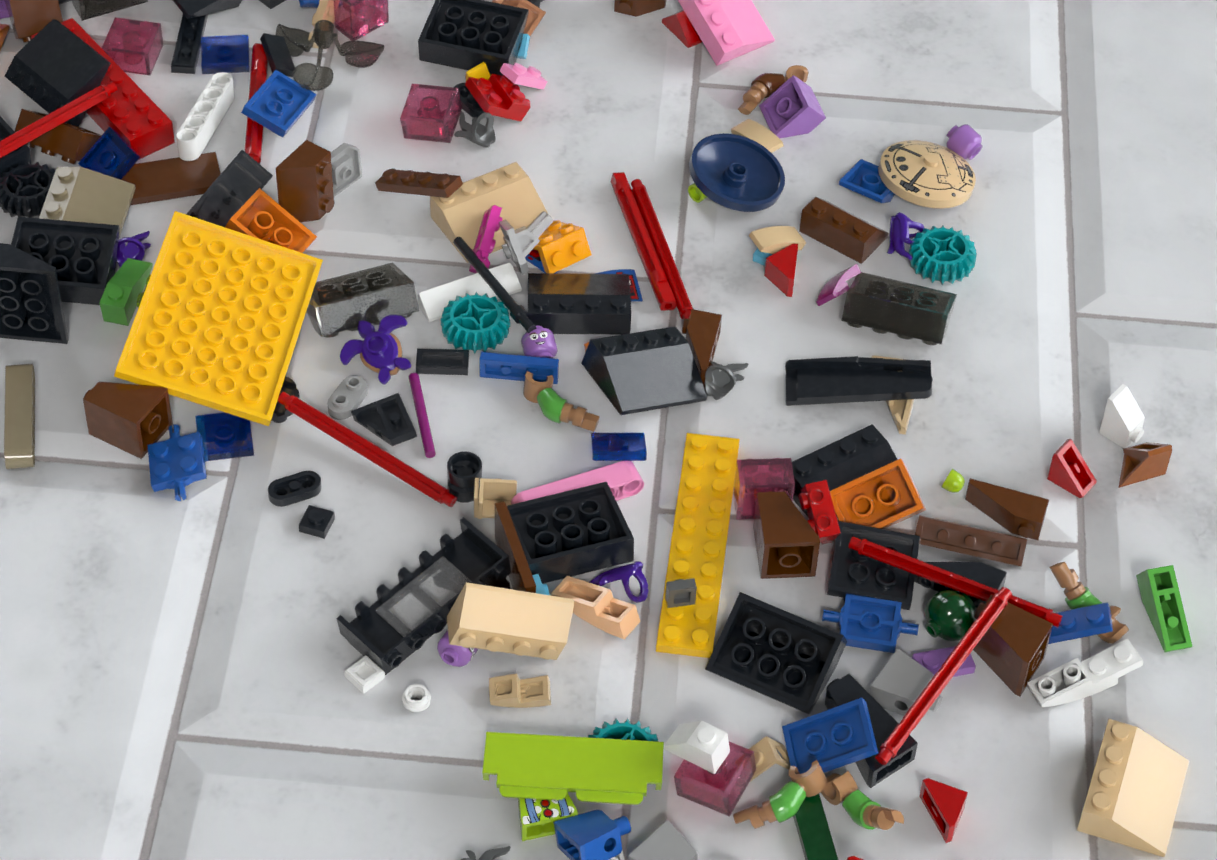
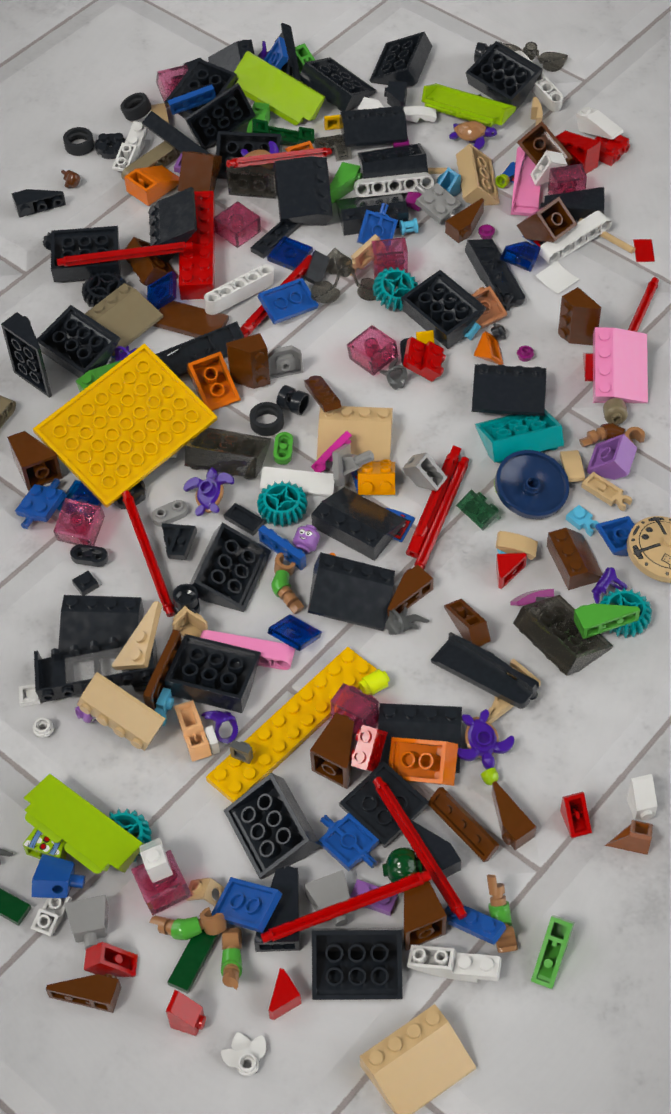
camera: 40 degrees right, 5 degrees up
magenta bar [408,373,436,458] -> none
black bar [453,237,536,333] -> none
tan slope [489,673,551,708] -> none
bright pink plate [500,63,548,90] -> none
none -> clear pink brick [53,498,105,546]
none -> black slope [58,595,144,659]
none -> tan wing [112,601,162,670]
none -> black slope [190,522,271,612]
none -> white tile [205,726,220,755]
none -> black tyre [249,402,284,436]
none -> bright green plate [273,432,293,465]
none -> black wheel [276,385,309,415]
none -> black slope [311,928,403,1000]
none -> neon yellow brick [358,669,390,696]
none -> teal gear [373,267,418,311]
none -> light grey torso [403,453,447,491]
none -> reddish brown slope [444,599,491,647]
none -> clear green bracket [456,489,502,530]
none -> dark purple animal [457,709,514,770]
none -> black slope [471,364,546,416]
none -> orange slope [473,331,504,365]
none -> teal slope [475,410,564,463]
none -> black plate [491,323,506,340]
none -> magenta plate [517,345,534,362]
none -> medium azure plate [565,505,599,537]
none -> bright green slope [574,603,640,639]
none -> tan plate [581,472,632,511]
none -> dark tan head [603,398,628,425]

